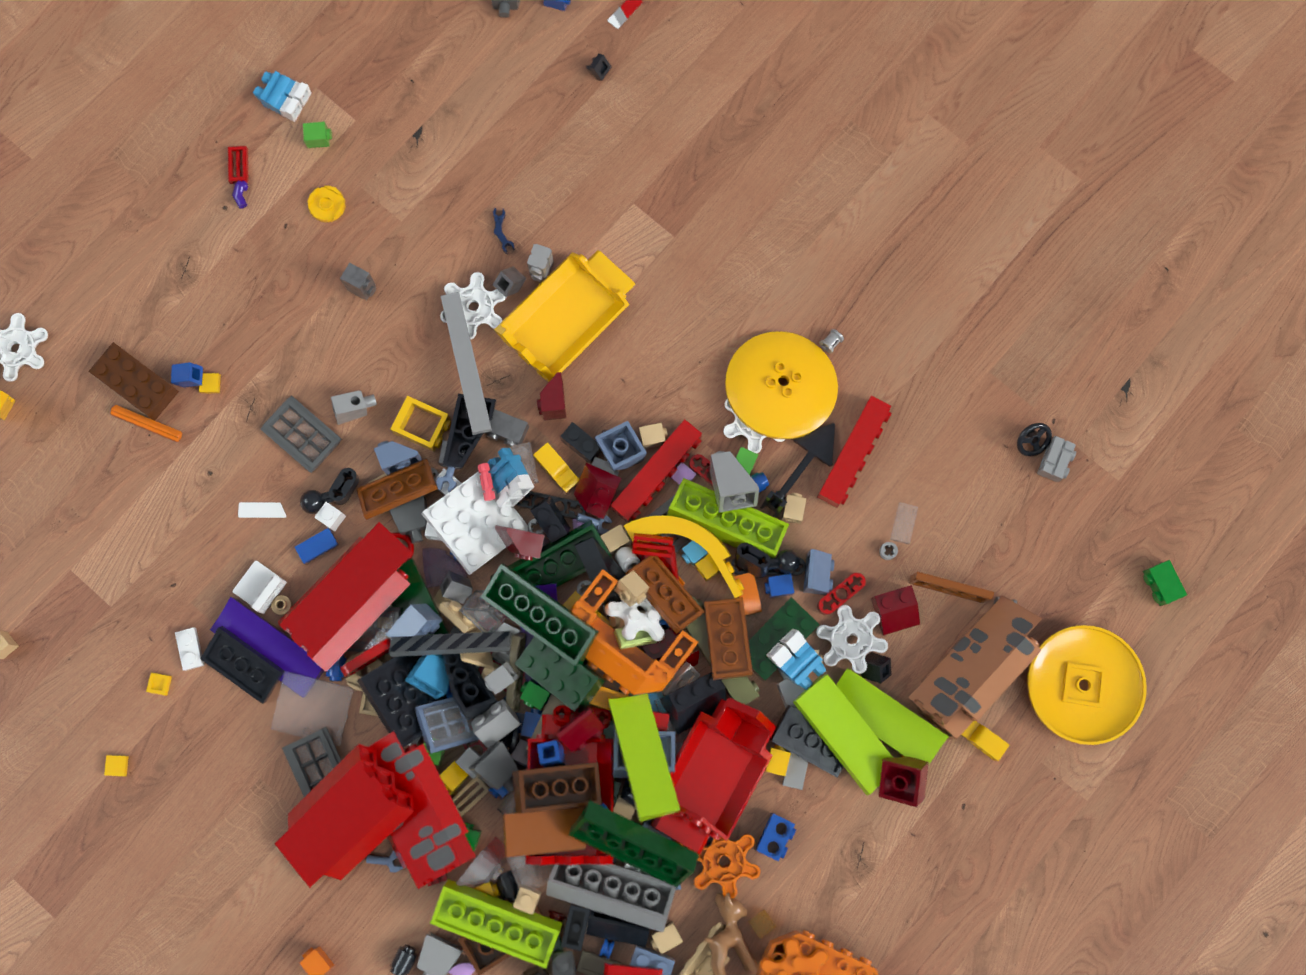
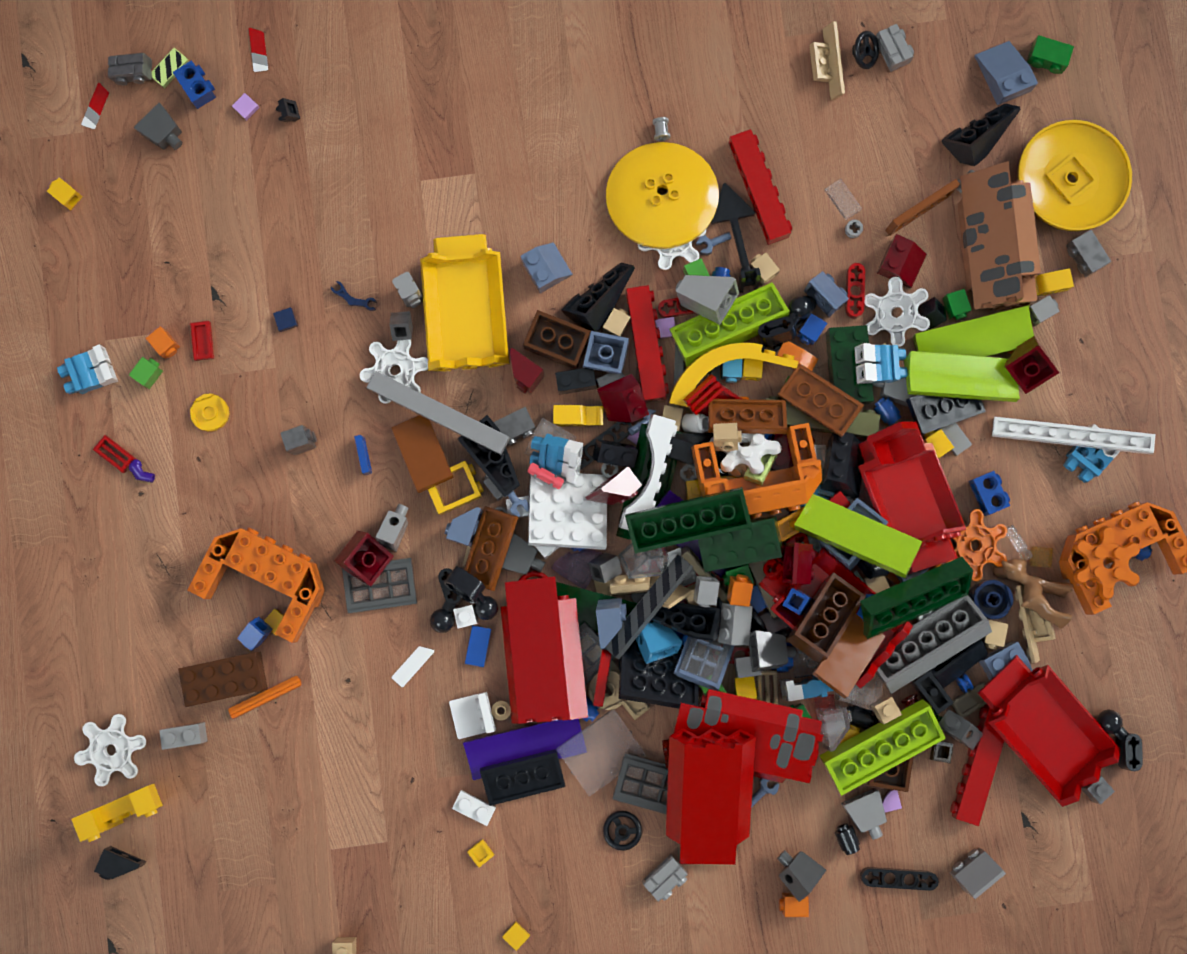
camera: 45 degrees left, 5 degrees up
none -> orange brick [146,326,180,359]
none -> light grey brick [159,722,207,750]
none -> orange wedge [187,527,325,643]
none -> red tile [190,321,214,361]
none -> lavender tile [232,93,260,121]
none -> dark blue tile [273,307,298,332]
none -> dark red slope [334,531,394,587]
none -> blue tile [354,435,372,475]
none -> dark orange tile [391,415,454,493]
none -> black beam [444,566,498,620]
none -> sand blue slope [520,242,573,293]
none -> reddish brown brick [523,310,591,369]
none -> black wedge [562,262,635,332]
none -> black piece [603,811,642,851]
none -> white arch [619,414,677,530]
none -> light grey brick [642,854,688,902]
none -> sand blue bar [696,232,732,255]
none -> orange brick [727,574,753,607]
none -> dark grey torso [777,850,827,902]
none -> hips [779,676,834,701]
none -> tan bracket [810,21,845,100]
none -> blue brick [874,397,901,426]
none -> black wedge [942,104,1021,166]
none -> green brick [942,289,972,321]
none -> dark blue brick [968,580,1013,619]
none -> sand blue slope [975,41,1038,105]
none -> white tile [992,417,1155,455]
none -> clear axle [1006,525,1033,561]
none -> light grey brick [1029,295,1060,326]
none -> dark azure hips [1063,424,1120,483]
none -> flat silver brick [1066,230,1112,277]

